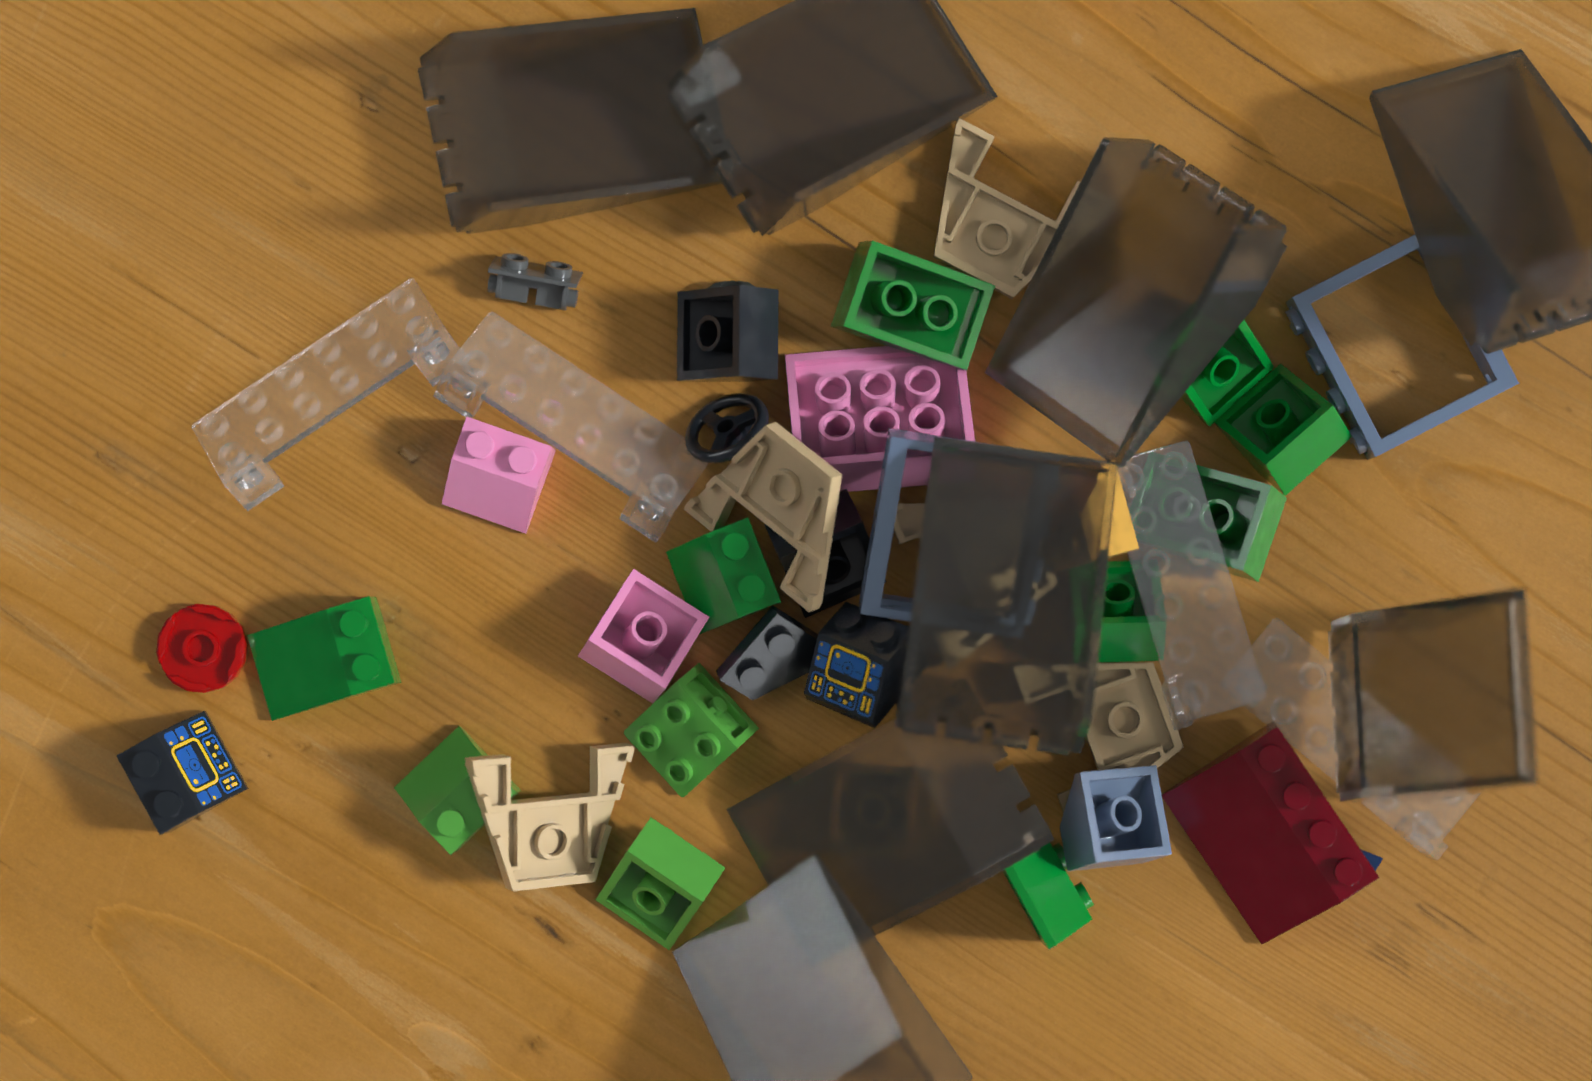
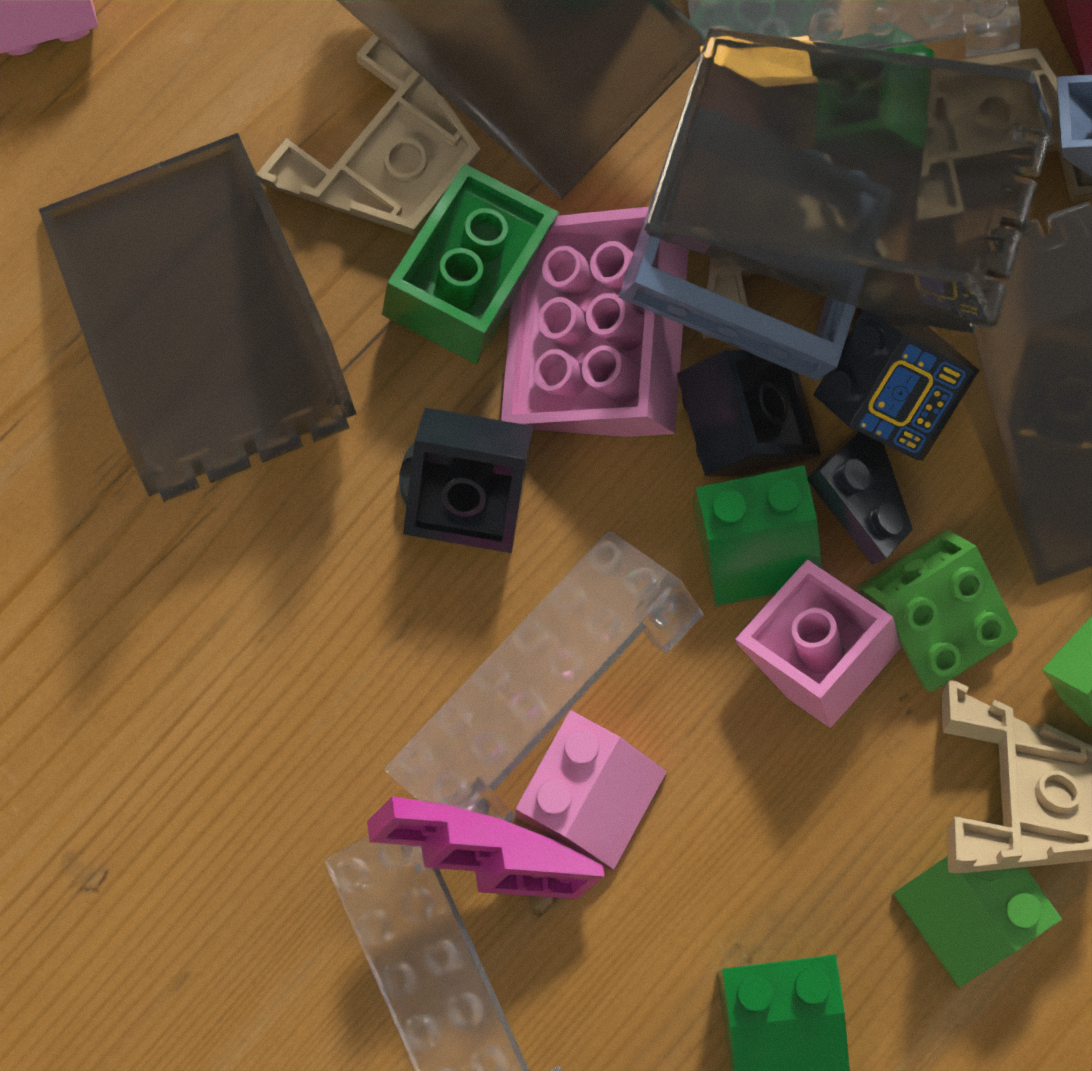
camera: 85 degrees left, 10 degrees down
clear smoke windscreen [418,8,733,234] -> none
dark grey hinge [487,253,583,311] -> none
tan wing [684,422,842,612] -> none
black piece [685,393,769,463] -> none
none -> dark pink slope [367,796,605,899]

